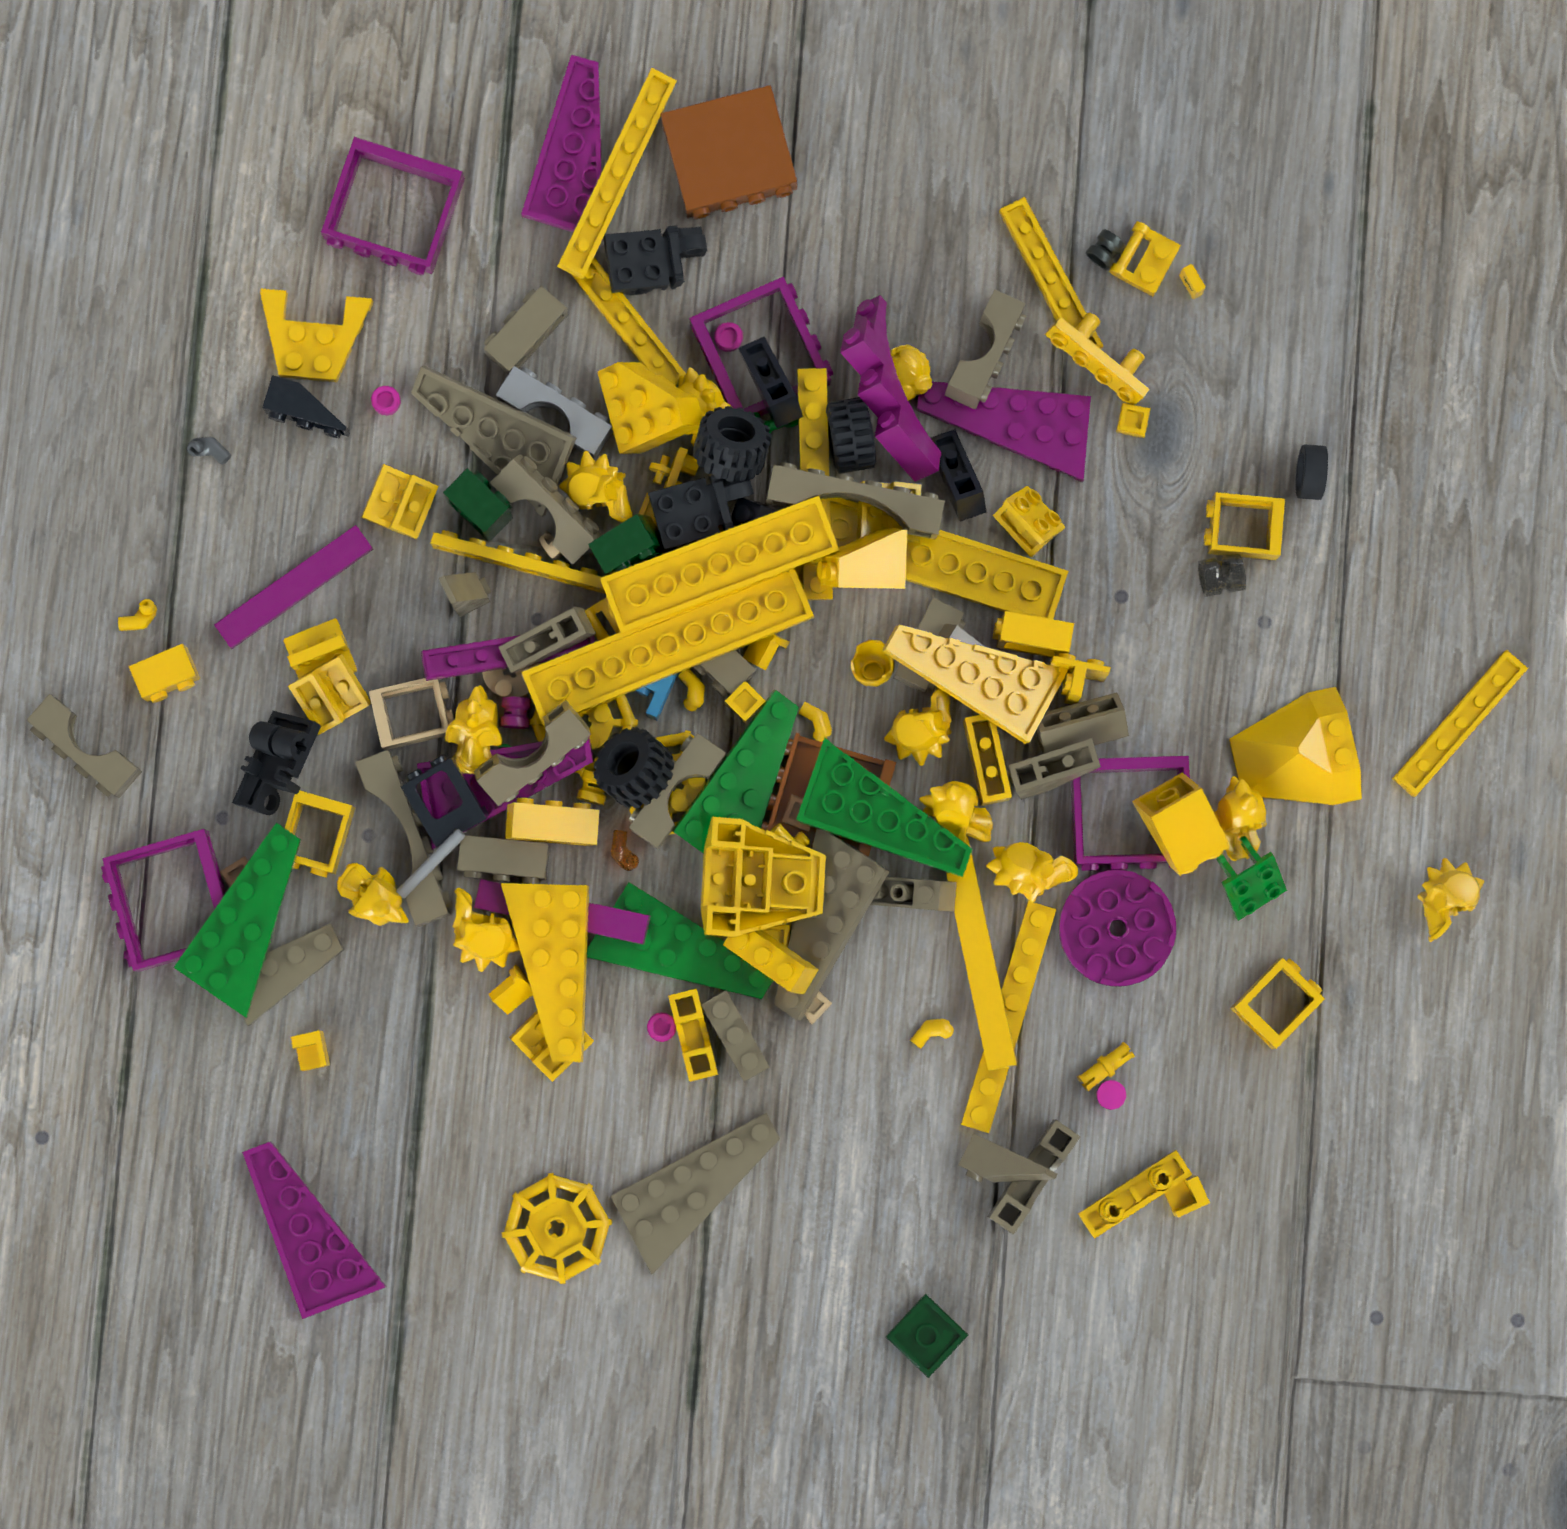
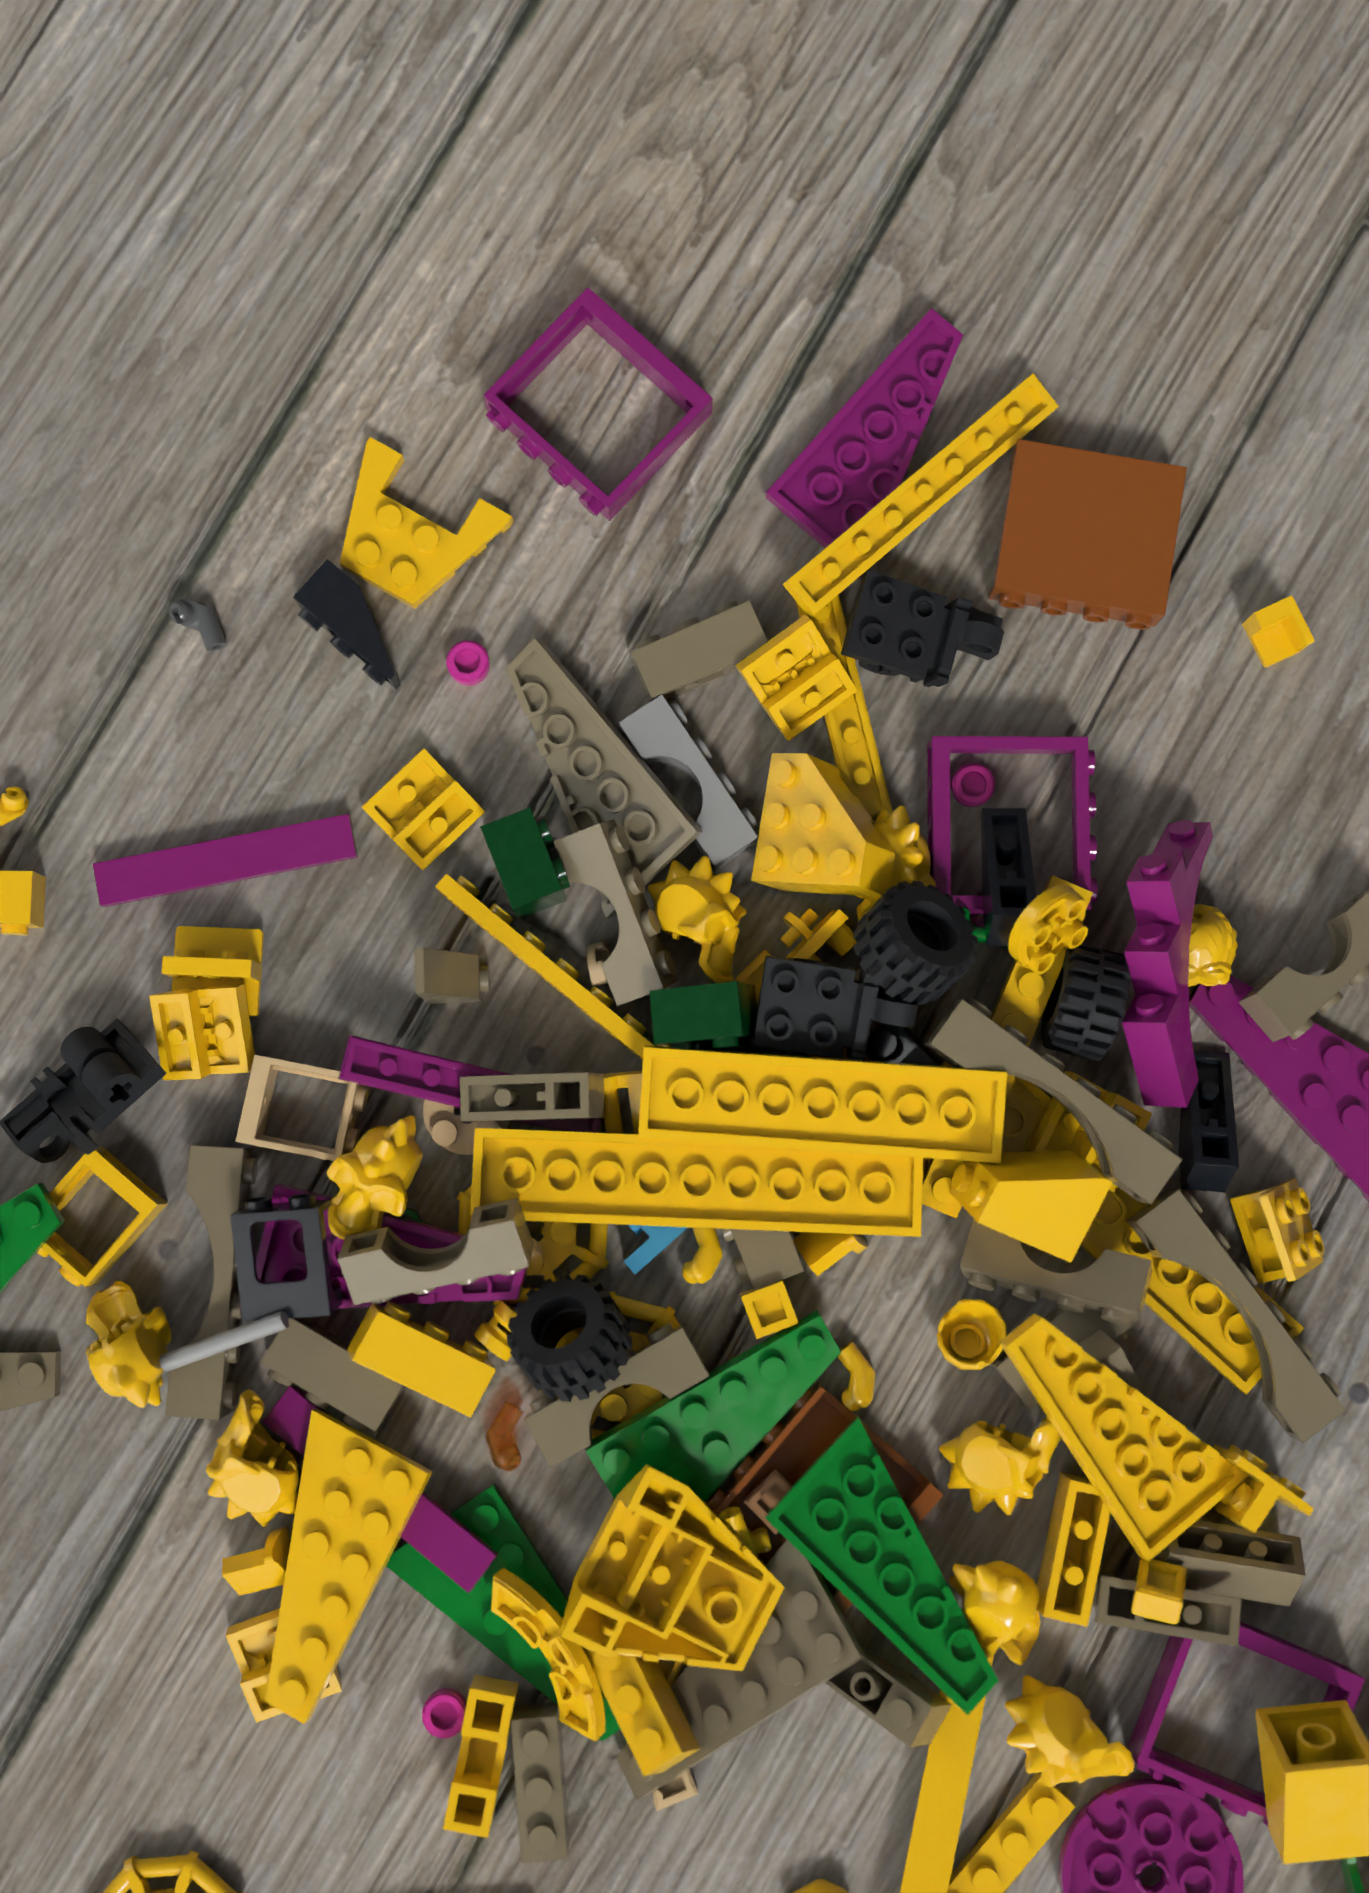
camera: 25 degrees right, 0 degrees up
magenta wheel [500,697,531,729] -> none
yellow window [992,611,1074,658] -> none
none -> yellow tile [491,1568,605,1742]
none -> yellow slope [735,615,858,741]
none -> dark tan arch [960,1218,1152,1325]
none -> yellow tile [1008,885,1088,975]
none -> dark tan arch [1126,1189,1346,1443]
none -> yellow slope [1132,1558,1187,1624]
none -> yellow panel [1242,595,1314,668]

